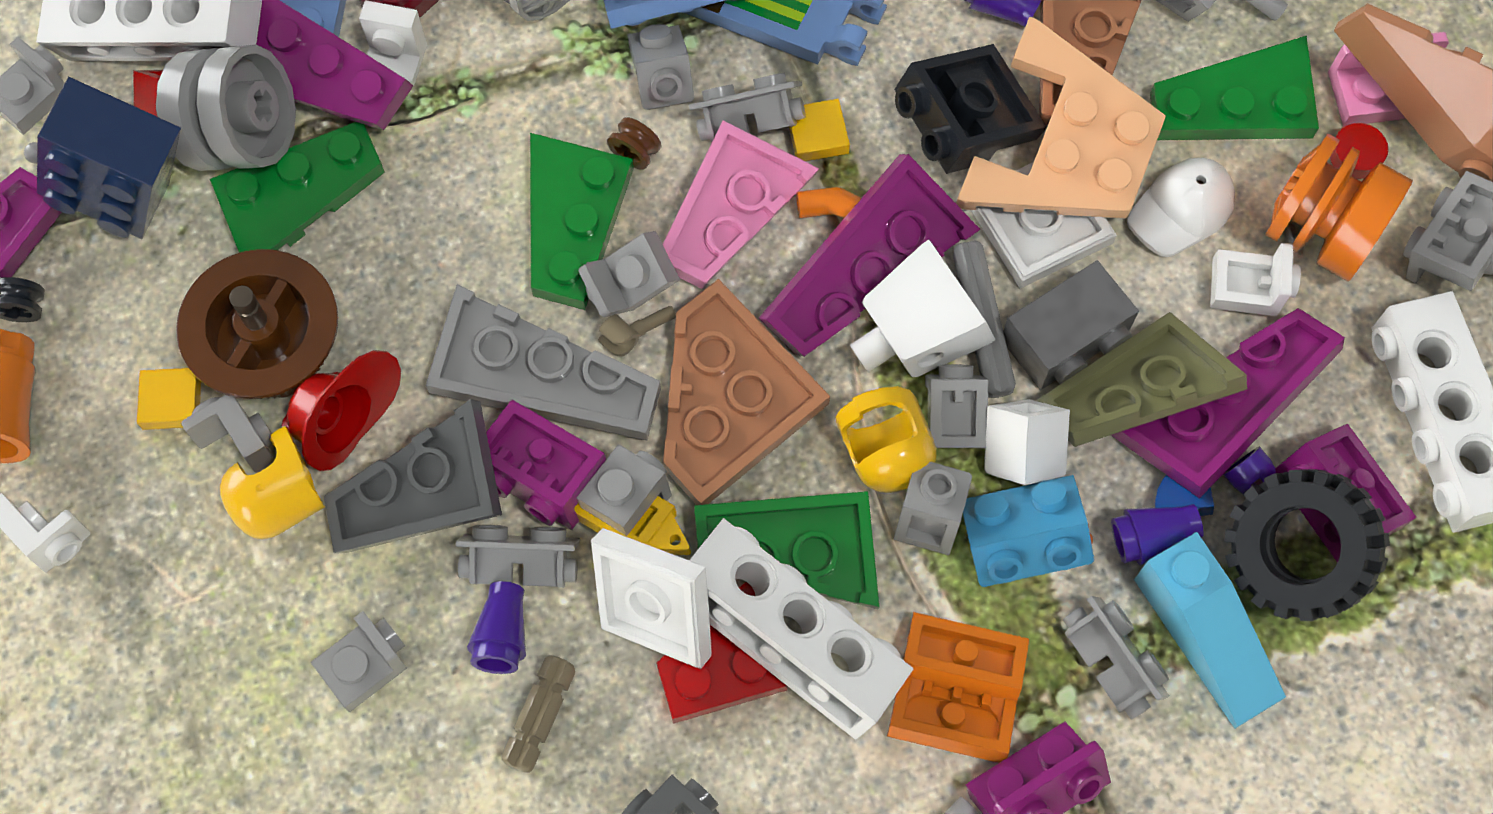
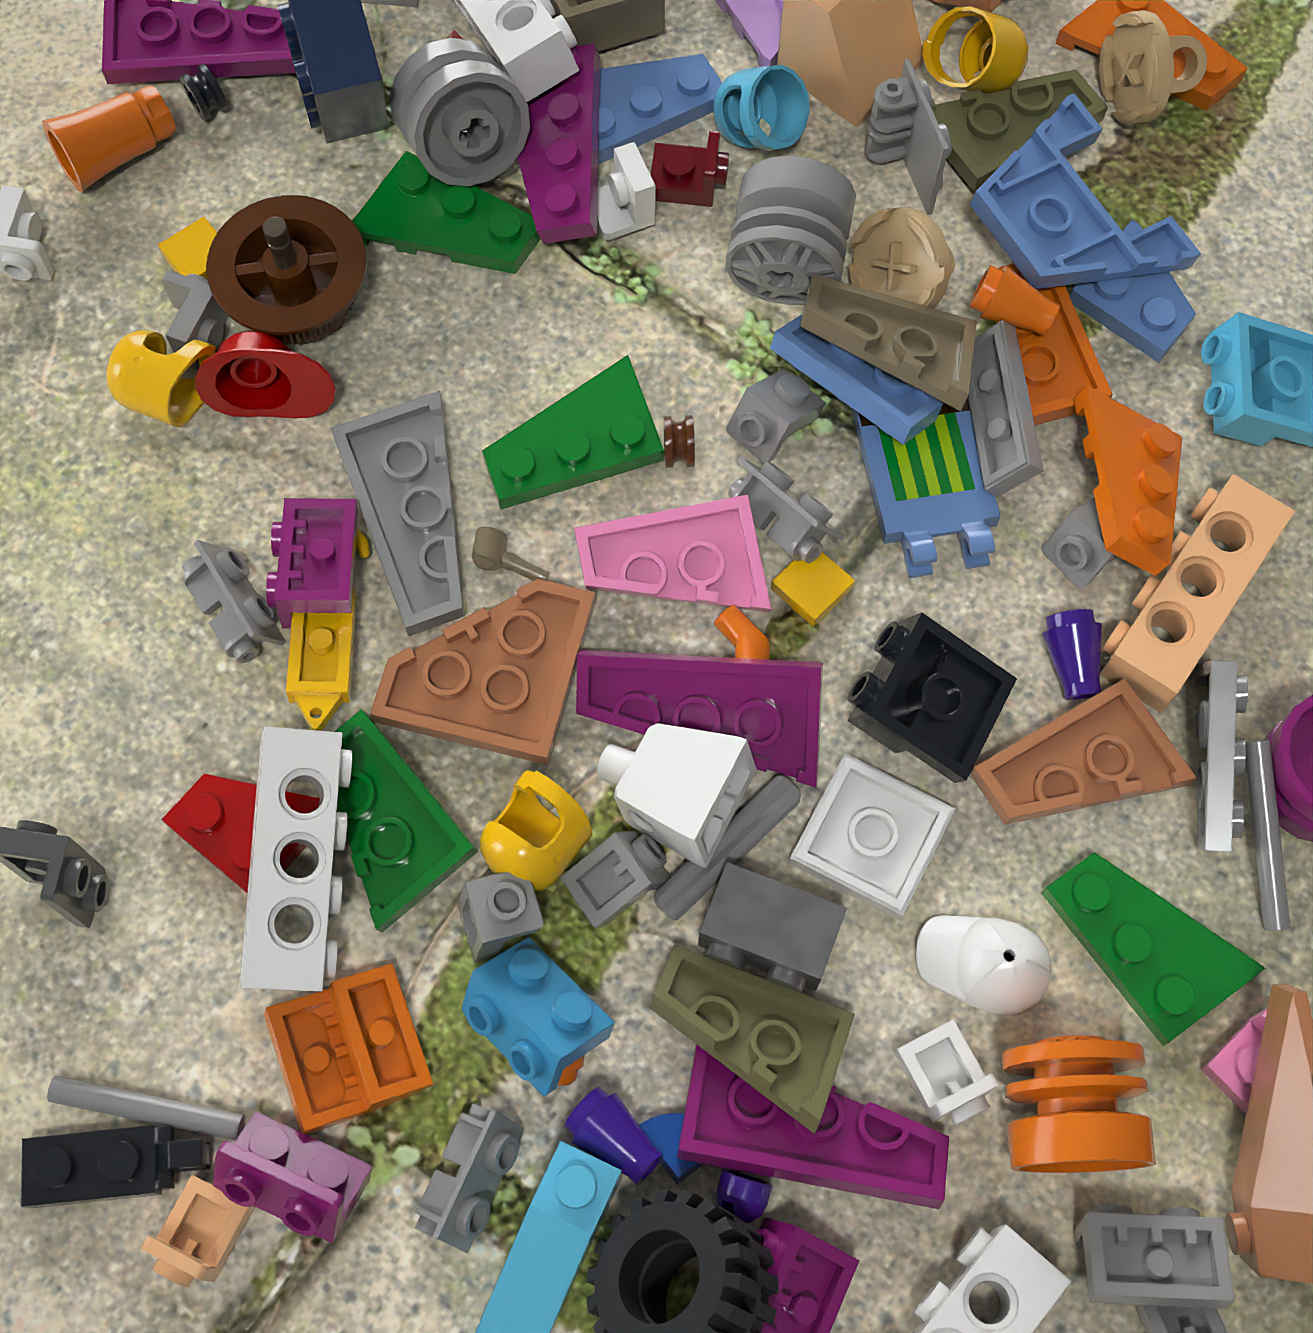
camera: 55 degrees right, 0 degrees up
light grey bracket [310,611,407,713] -> none
dark grey wing [324,399,502,553] -> none
dark purple cone [467,581,526,674] -> none
dark tan axle [502,655,575,773] -> none
light grey bracket [577,444,672,536] -> none
light grey bracket [579,231,680,317] -> none
white tile [591,528,712,669] -> none
light nougat wing [956,17,1166,219] -> none
white panel [985,399,1070,485] -> none
red tile [1330,123,1389,179] -> none

